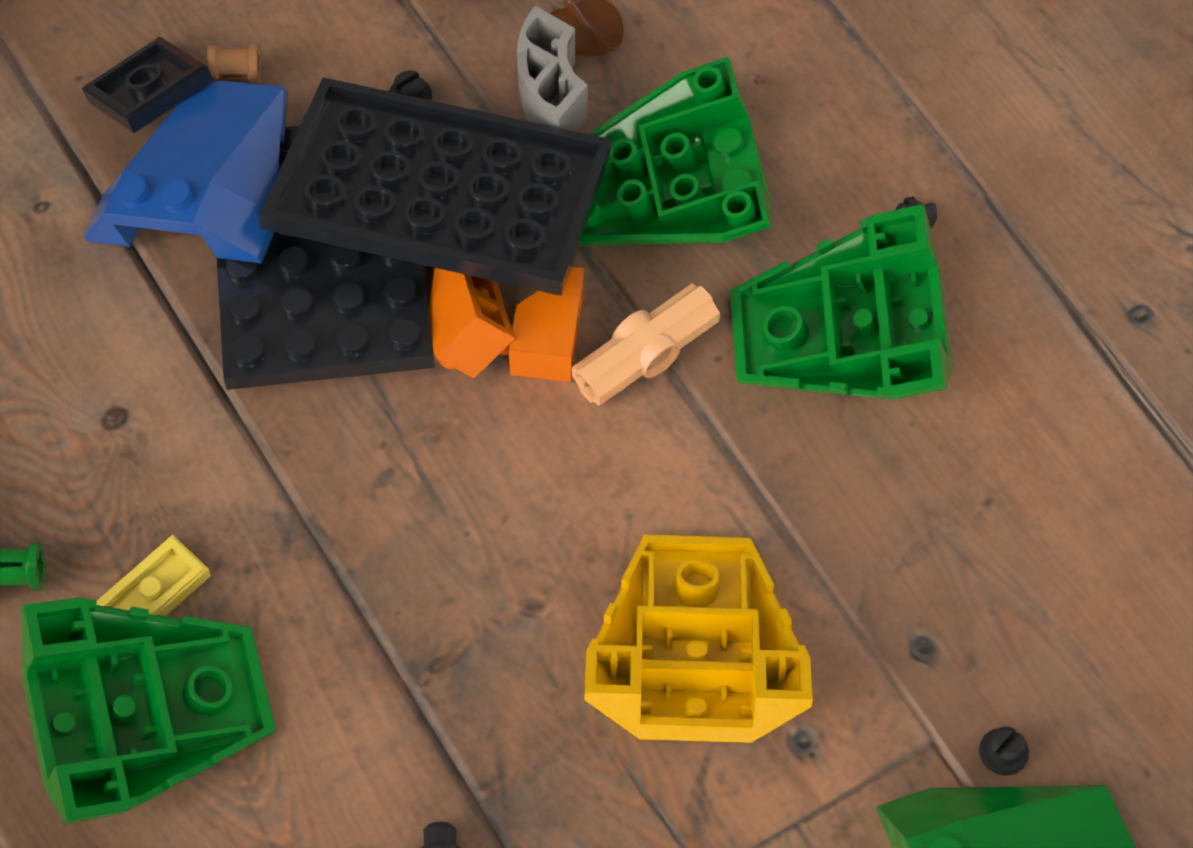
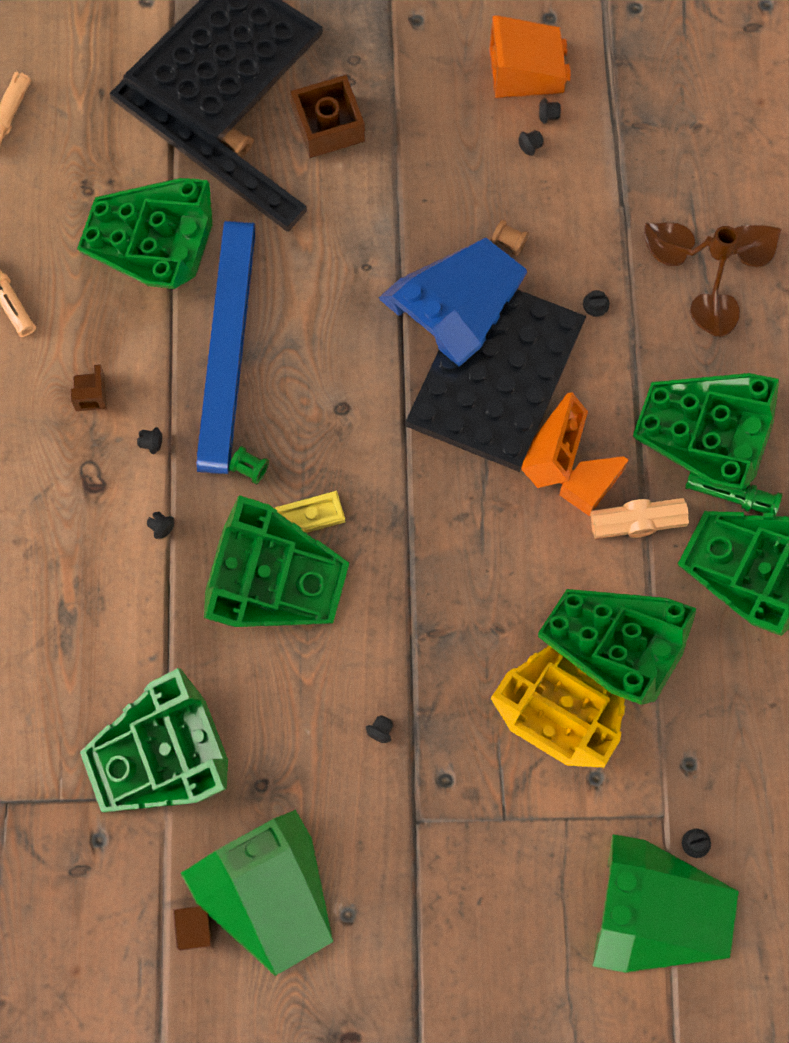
camera: 30 degrees right, 10 degrees up
black tile [82,37,214,133] -> none
black plate [259,77,612,296] -> none
light grey brick [517,6,588,132] -> none
none -> green wedge [538,589,696,705]
none -> green pin [685,472,783,516]

